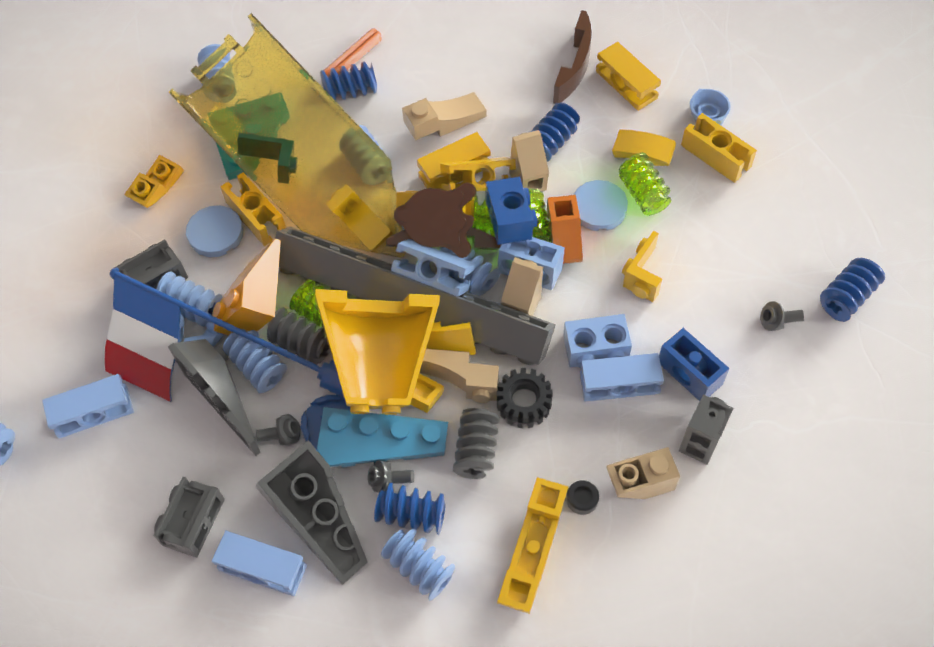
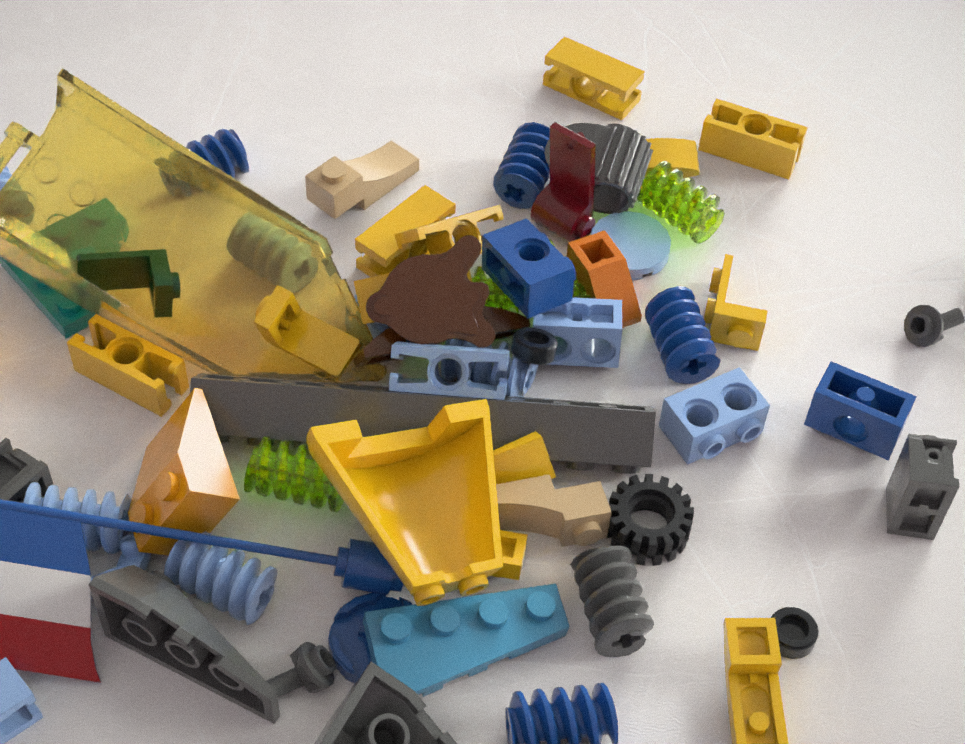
camera: 25 degrees left, 10 degrees down
light blue tile [186,205,243,257] -> none
dark grey piece [267,307,331,365] -> none
axle [324,28,382,77] -> none
dark grey plate [367,460,415,493] -> none
tan slope [501,257,543,316] -> none
tan slope [509,130,549,195] -> none
reddish brown slope [553,10,592,104] -> none
light blue piece [580,353,664,402] -> none
tan slope [606,447,680,499] -> none
light blue hat [690,89,731,126] -> none
none -> black tile [511,327,558,365]
none -> dark red door [530,122,596,242]
none -> dark grey piece [545,123,653,214]
none -> blue piece [645,286,721,384]

